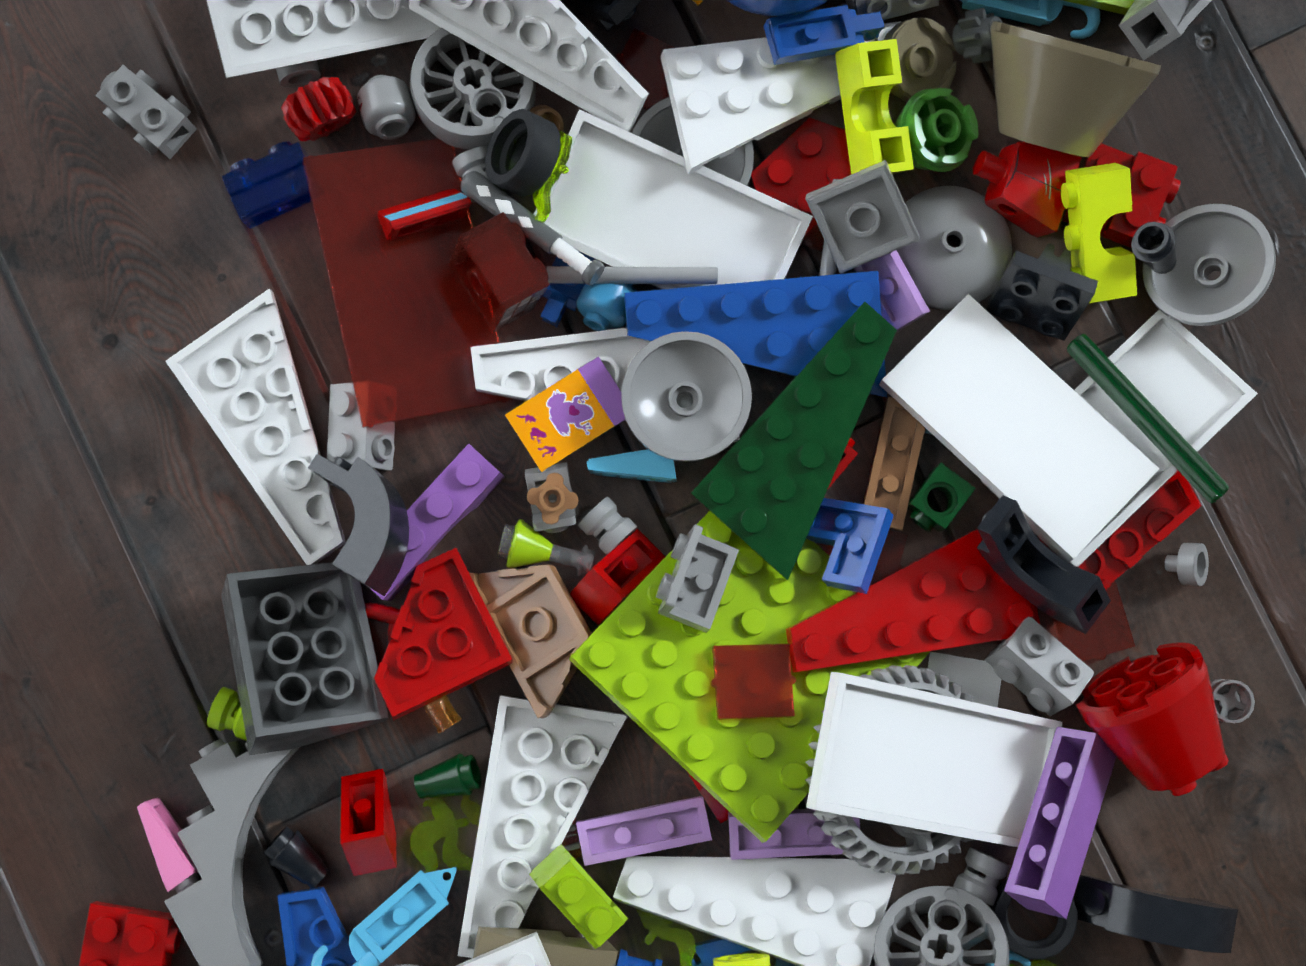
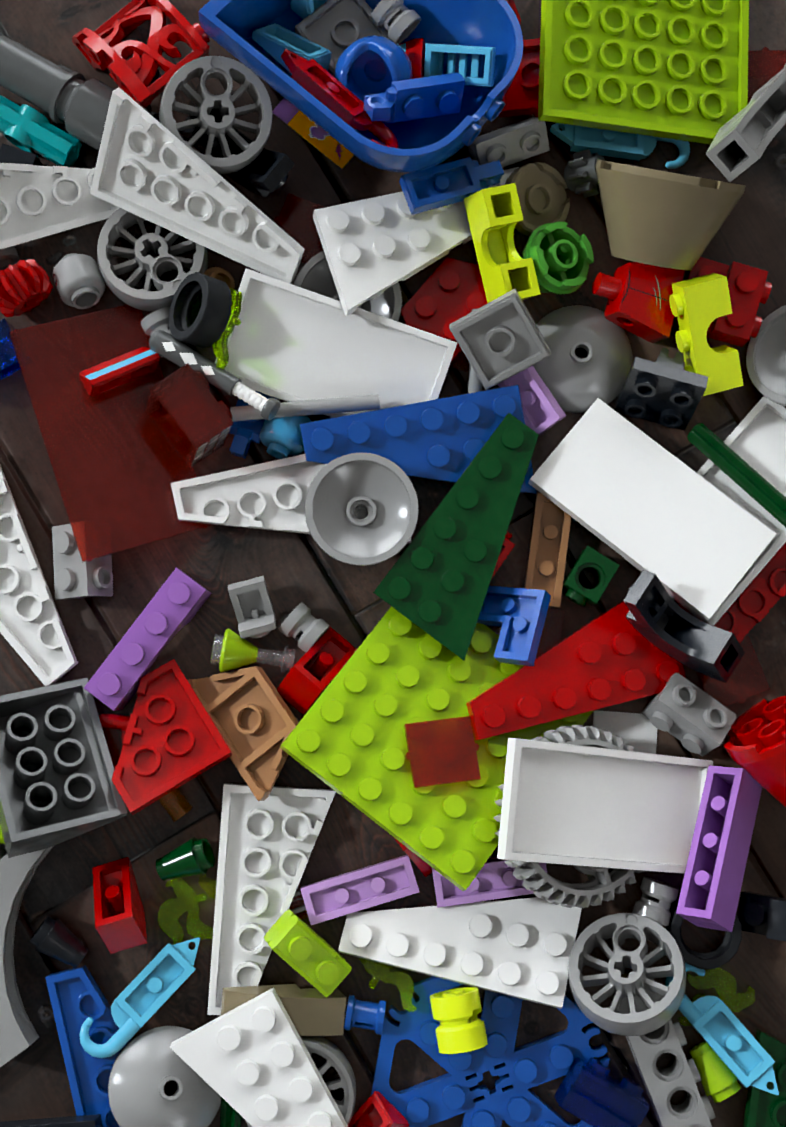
camera: 10 degrees left, 0 degrees up
arch [308,454,409,596] -> none
sticker [505,356,625,472] -> none
medium nougat plate [527,473,579,524] -> none
medium azure slope [587,449,677,483] -> none
light grey bracket [656,524,739,633] -> none
black cone [1131,222,1177,274] -> none

